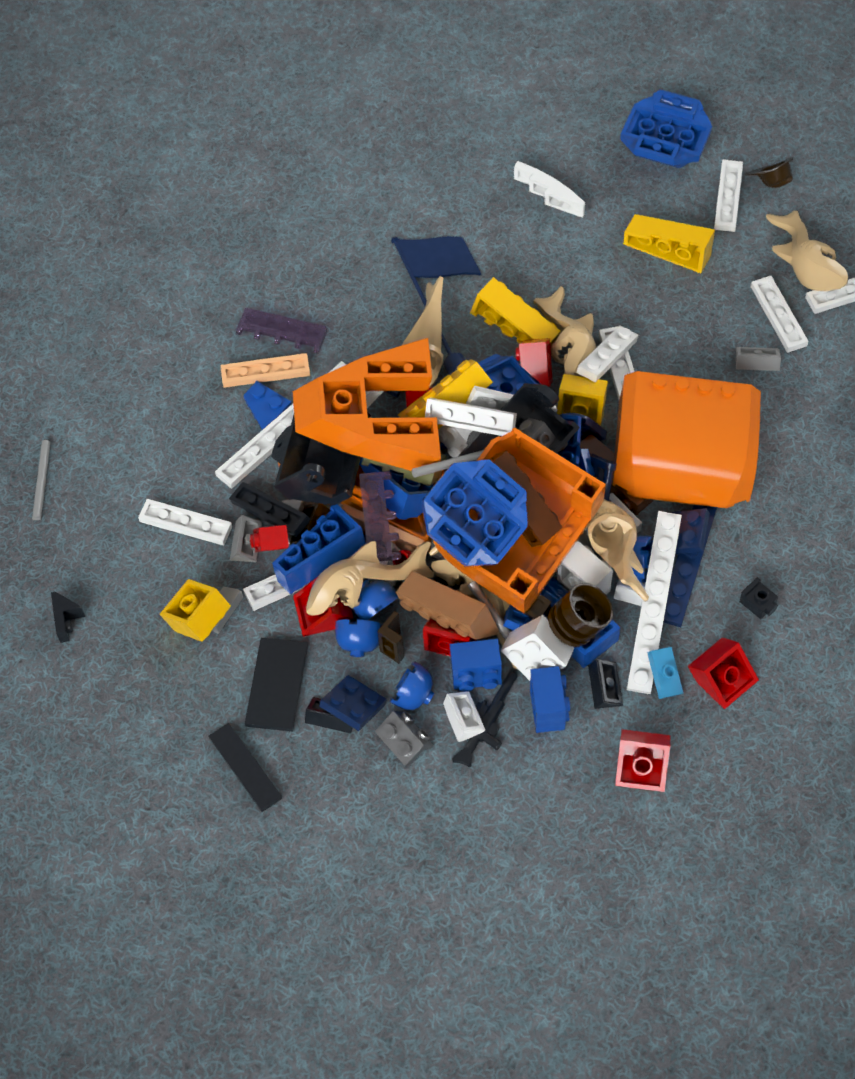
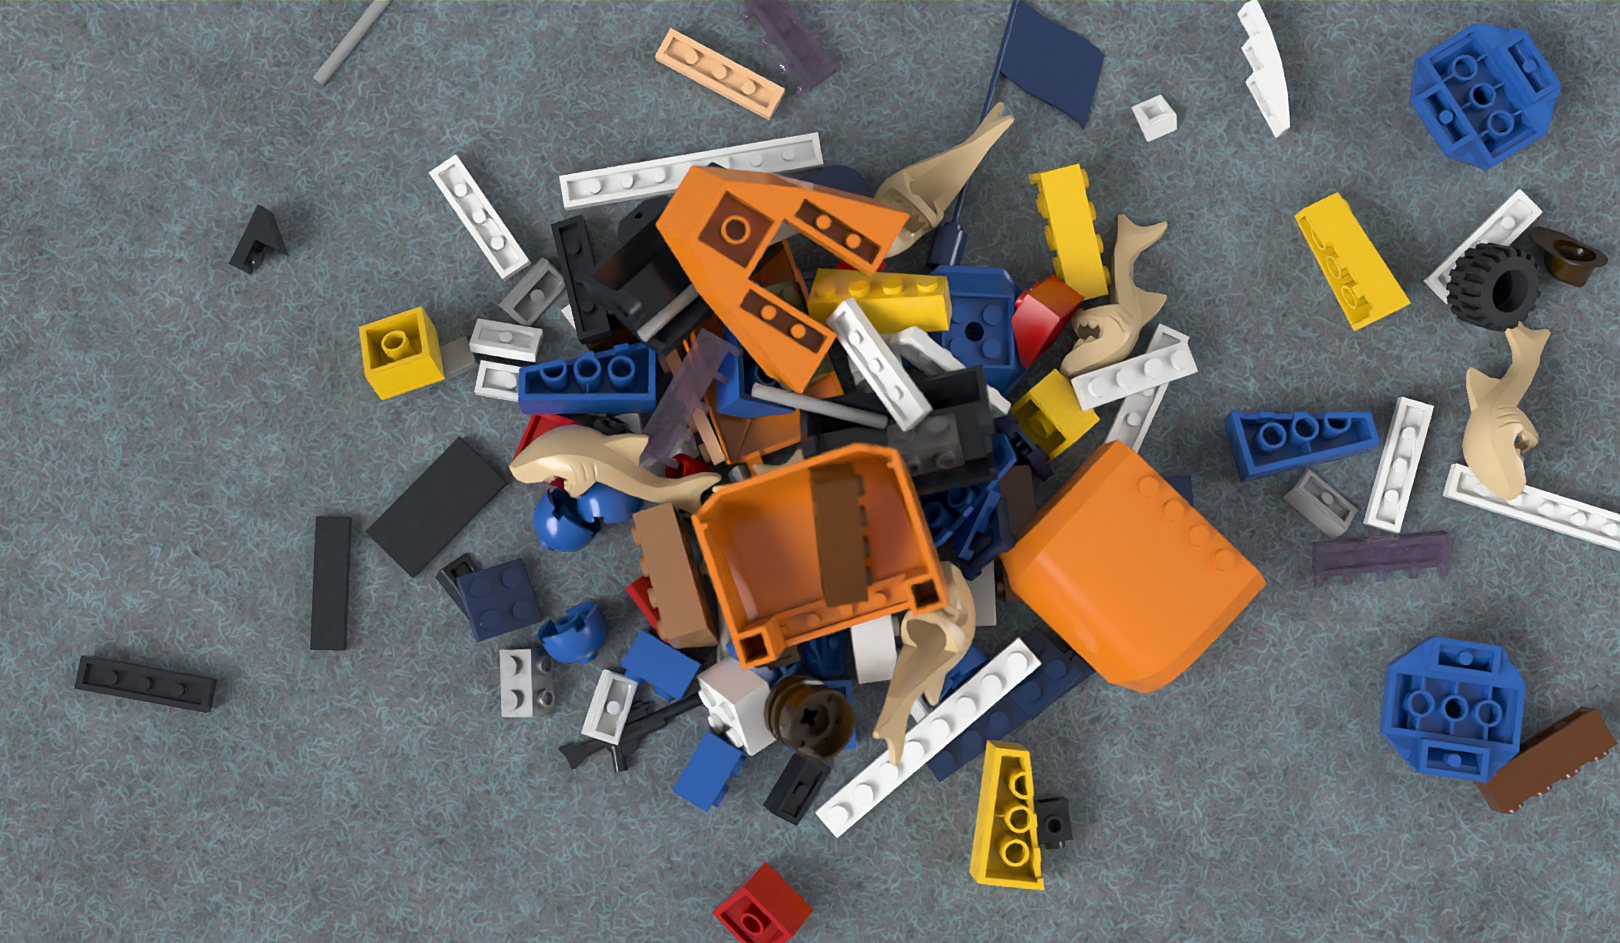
camera: 30 degrees right, 25 degrees up
blue wing [243,381,292,430] -> none
red slope [250,525,289,553] -> none
dark brown panel [377,611,404,664] -> none
blue piece [421,459,527,566] -> none
dark azure plate [647,647,684,699] -> none
red slope [688,638,759,709] -> none
none -> black plate [74,655,217,713]
none -> white plate [469,319,543,362]
none -> light grey bar [637,284,700,342]
none -> yellow wedge [969,740,1044,890]
none -> white slope [1132,95,1177,142]
none -> blue wedge [1223,411,1381,483]
none -> clear purple hinge [1312,530,1450,588]
none -> black tyre [1446,242,1542,332]

